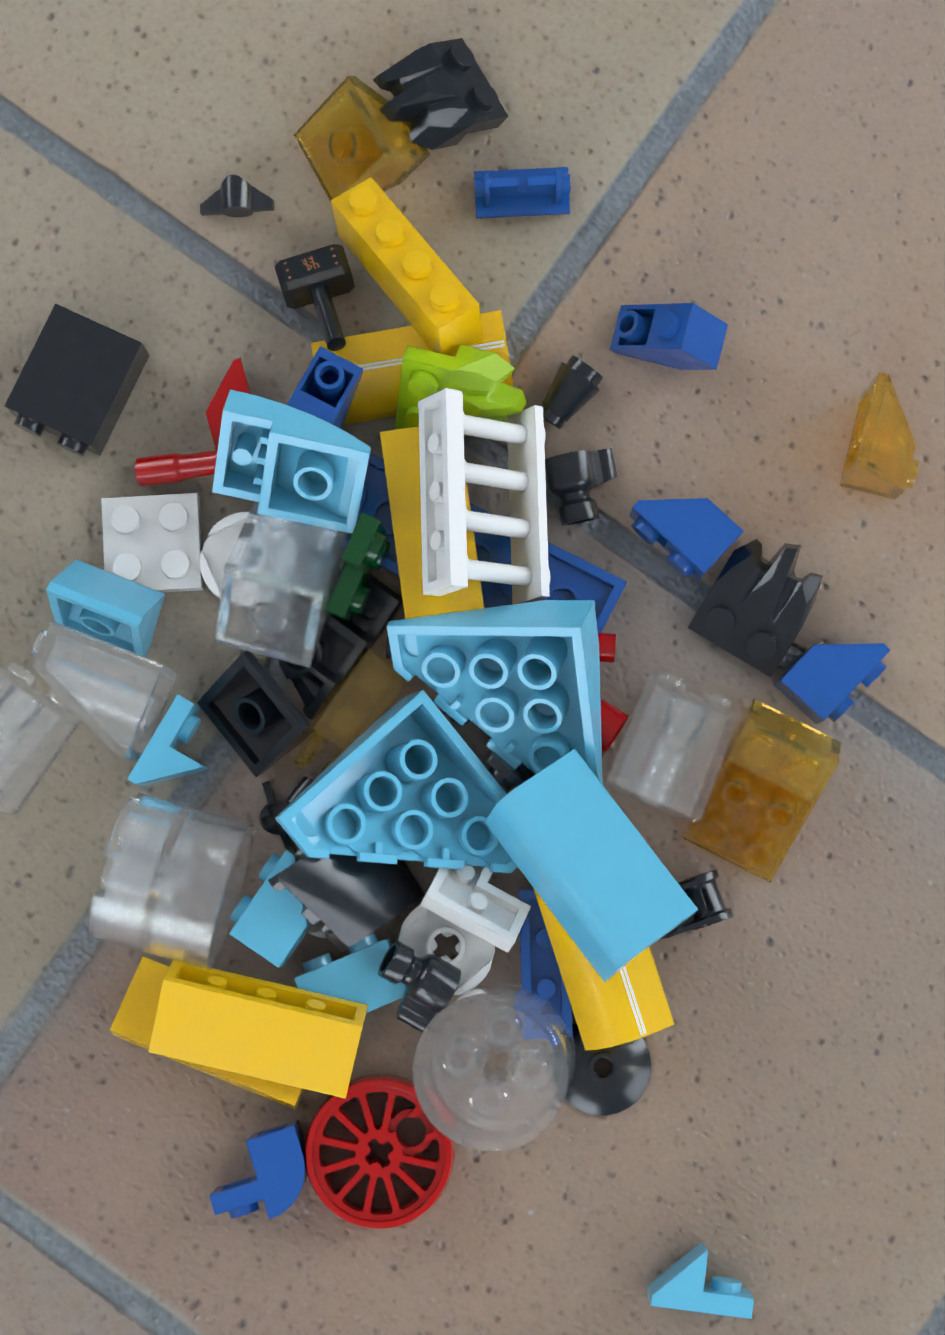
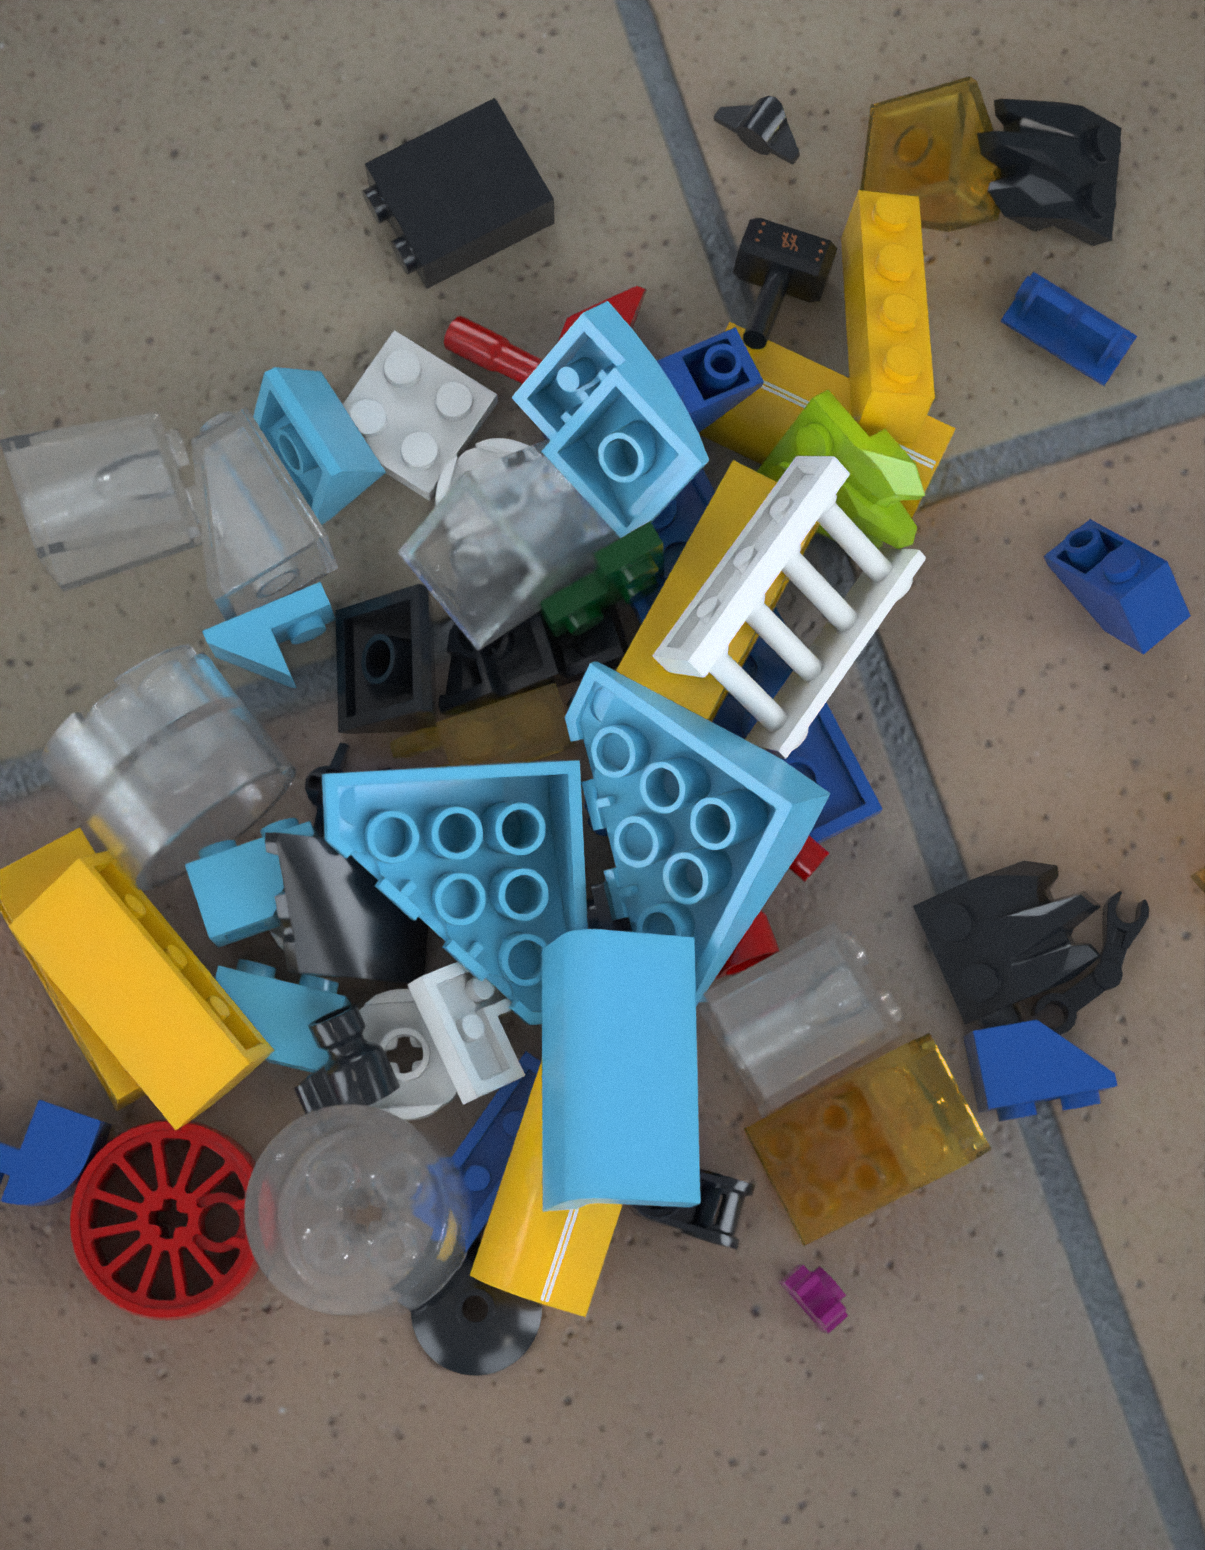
camera: 30 degrees right, 5 degrees down
black cone [542,355,603,429] -> none
black piece [545,448,617,526] -> none
blue slope [629,498,744,580] -> none
none -> magenta plate [779,1264,848,1334]
none -> black piece [1030,891,1149,1035]

